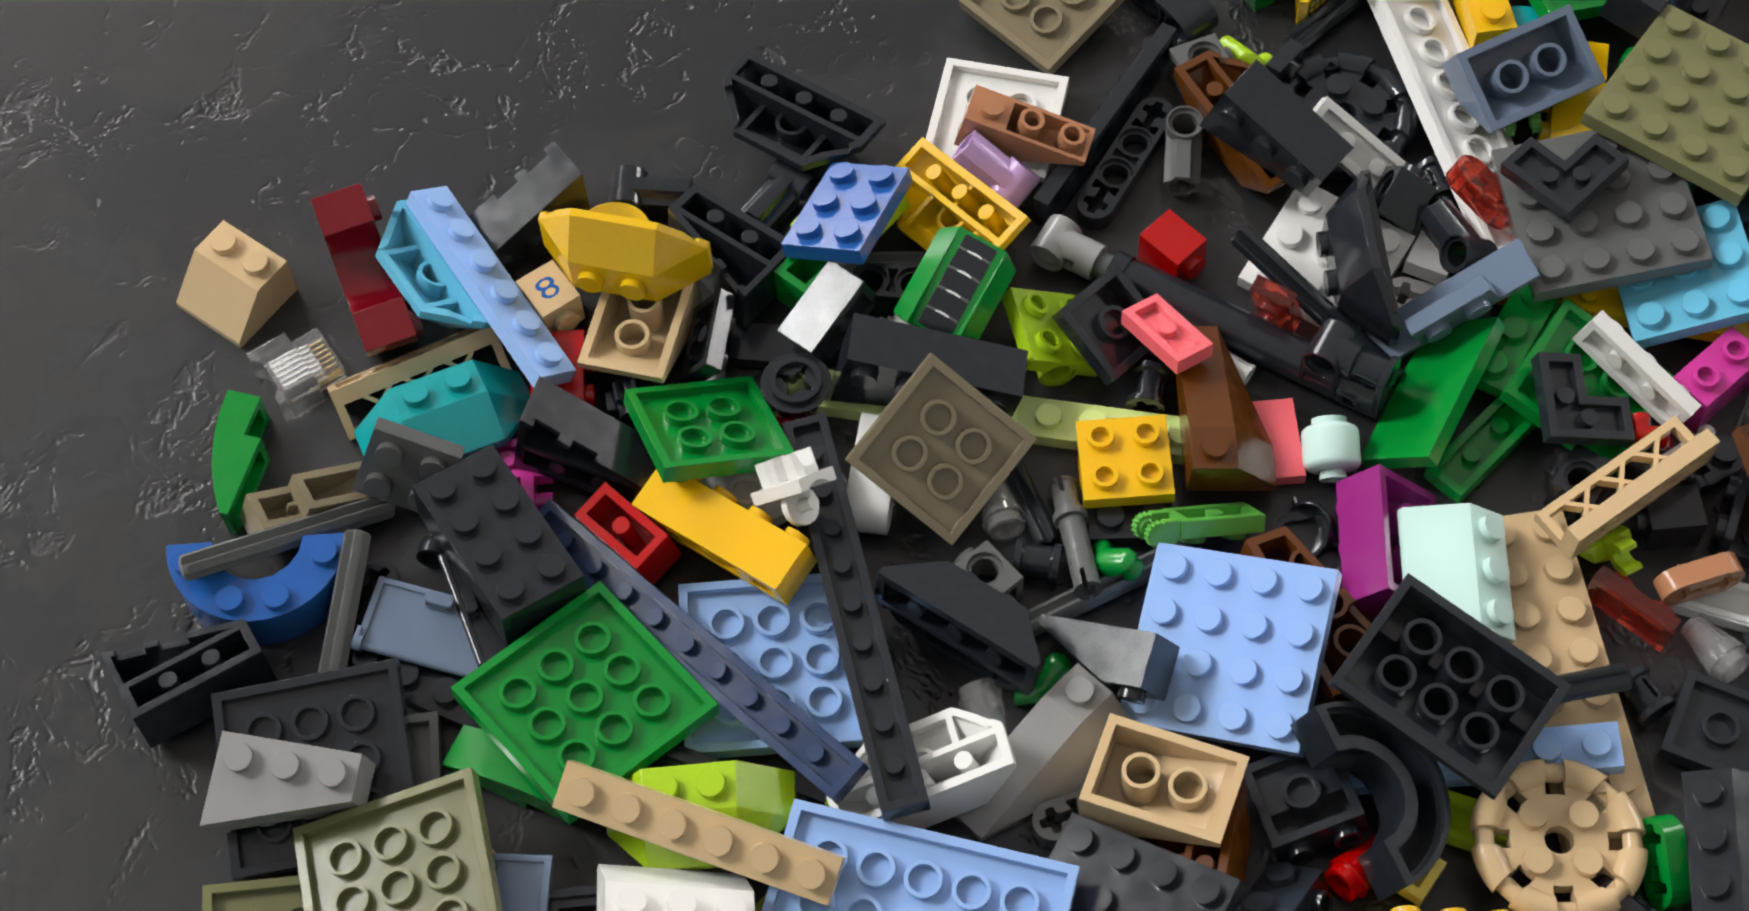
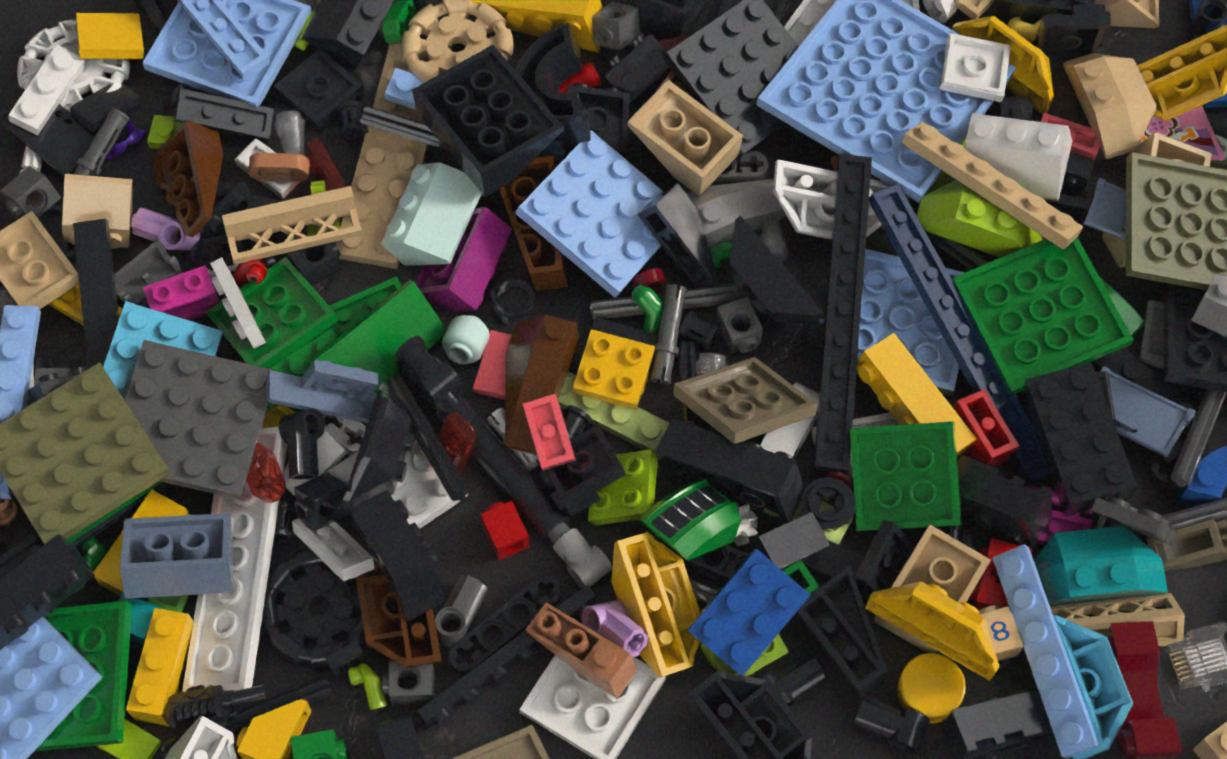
camera: 165 degrees left, 5 degrees up
white hips [750,446,837,527] -> none
bright green hinge [1131,502,1266,548] -> none
black plate [1500,134,1629,223] -> none
black plate [1531,352,1635,447] -> none
none -> dark red tile [632,268,666,291]

